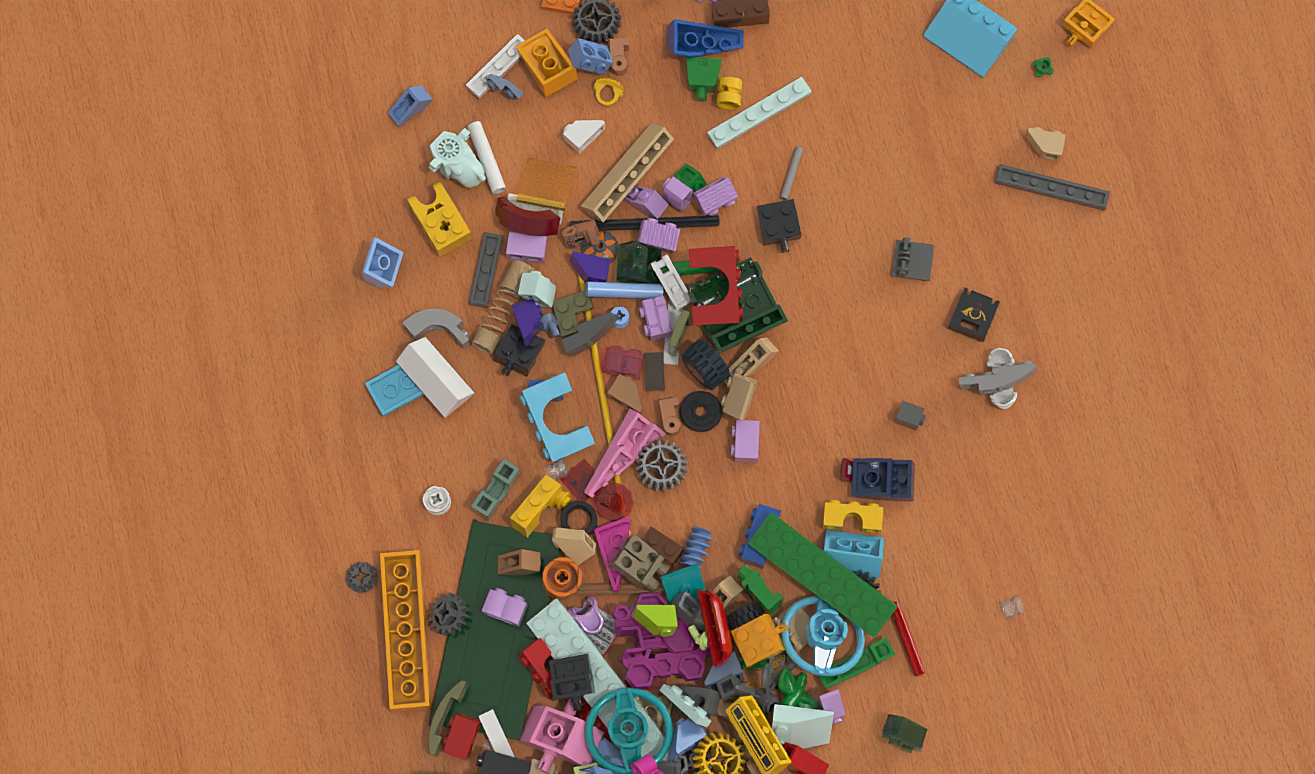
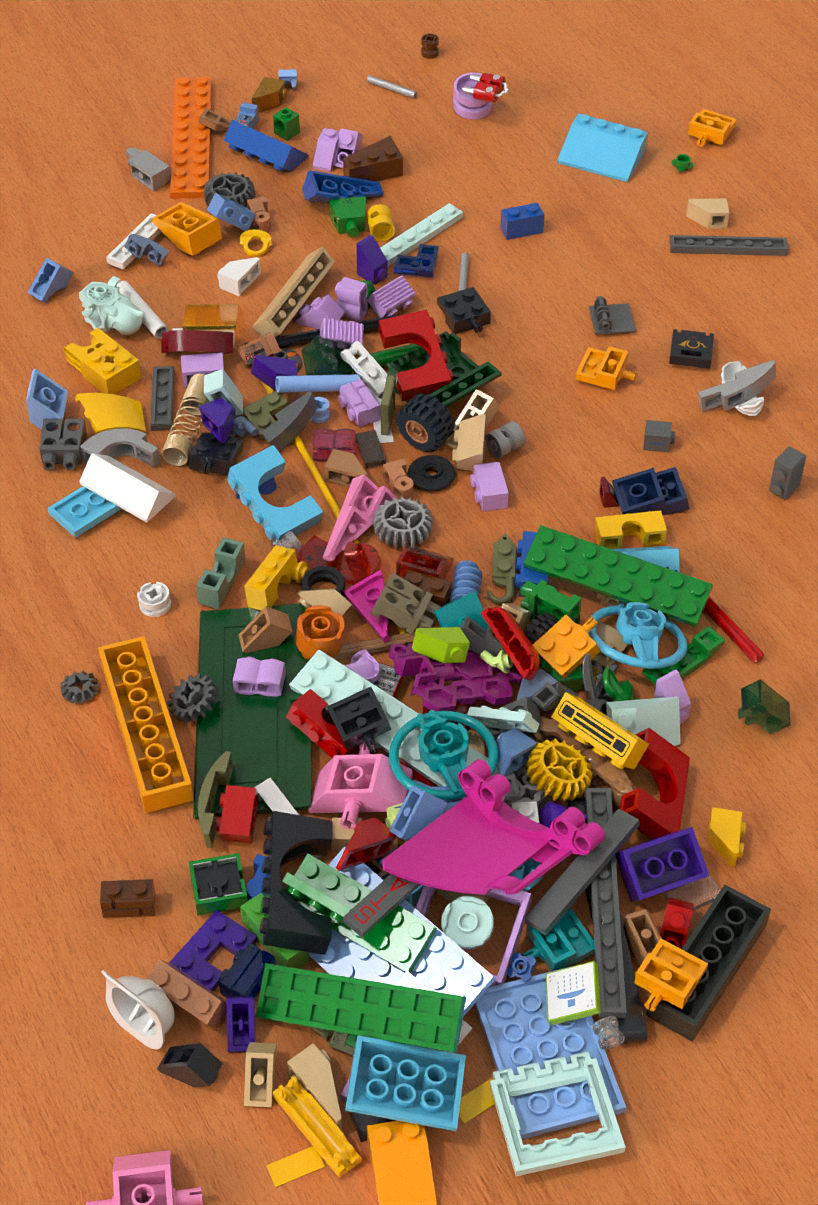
camera: 15 degrees left, 25 degrees down
none -> dark grey hips [40,419,87,470]
none -> yellow slope [75,393,146,434]
none -> dark purple slope [356,234,388,285]
none -> clear blue plate [394,244,439,278]
none -> clear red slope [396,546,454,580]
none -> light grey wheel [485,421,526,459]
none -> olive plate [487,533,516,604]
none -> blue brick [500,203,544,240]
none -> light orange plate [575,346,637,390]
none -> dark grey brick [769,447,807,499]

